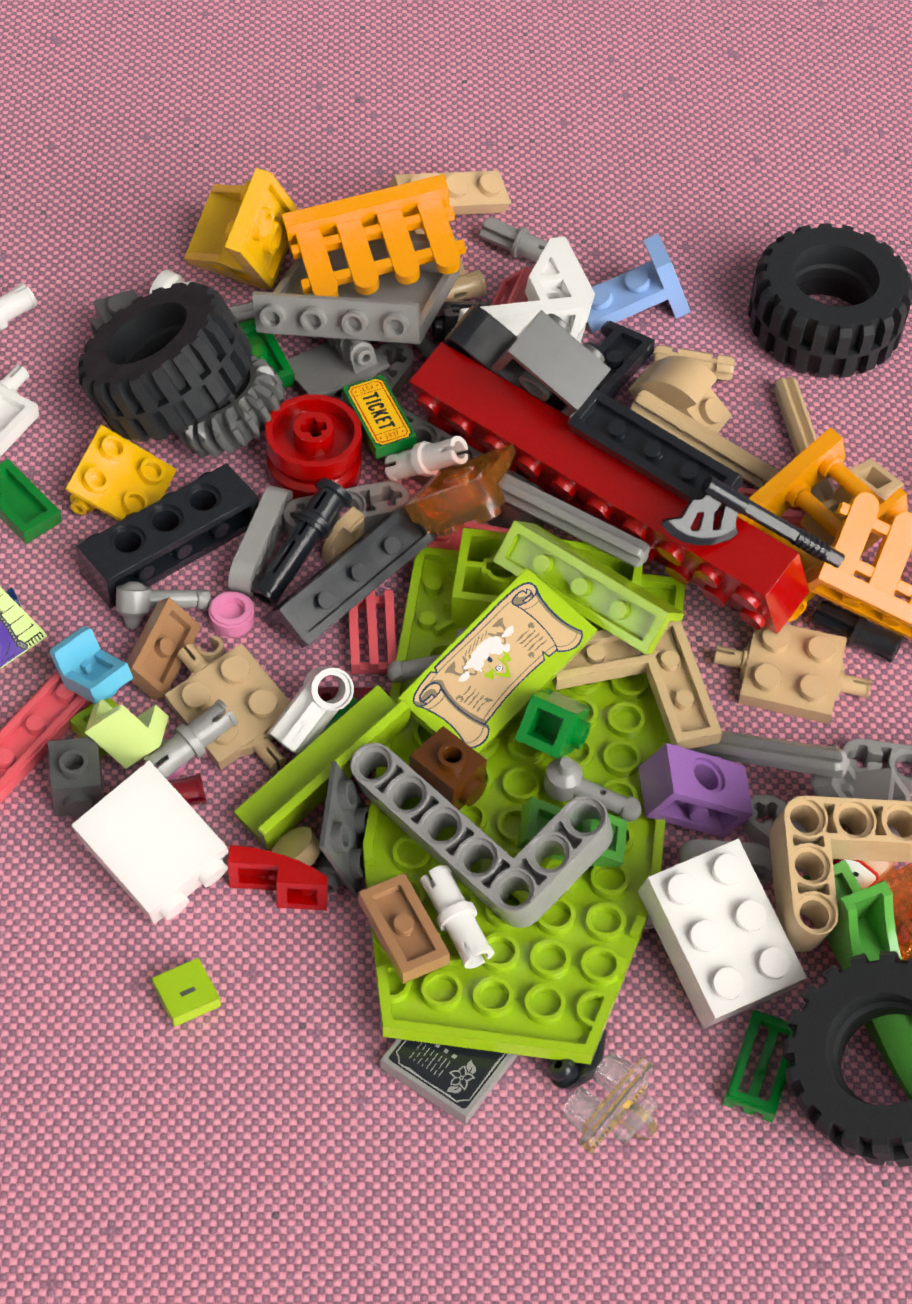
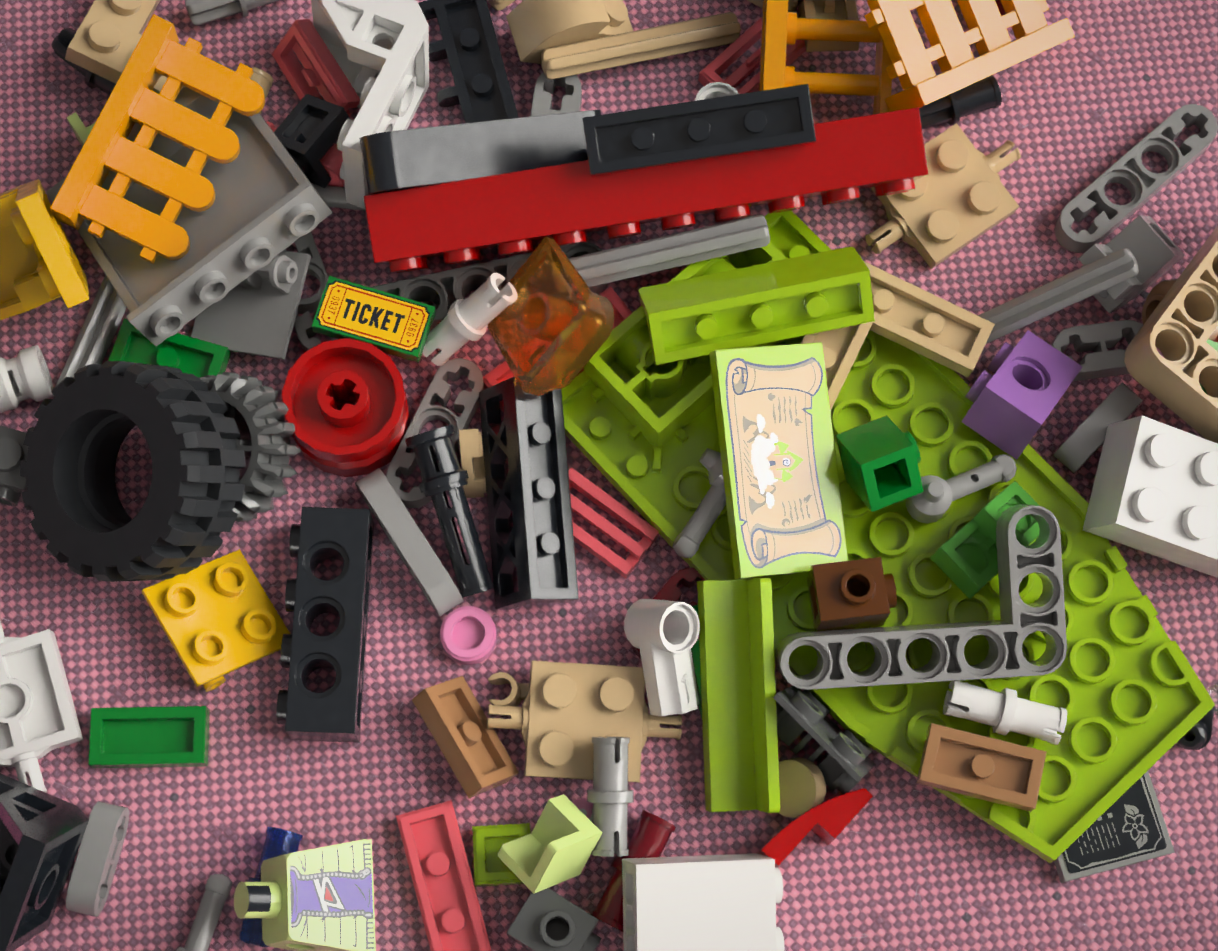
camera: 50 degrees left, 20 degrees up
medium azure bracket [50,626,133,704] -> none
light grey piece [116,581,212,629] -> none
brick [490,310,611,417] -> none
piece [661,475,845,568] -> none

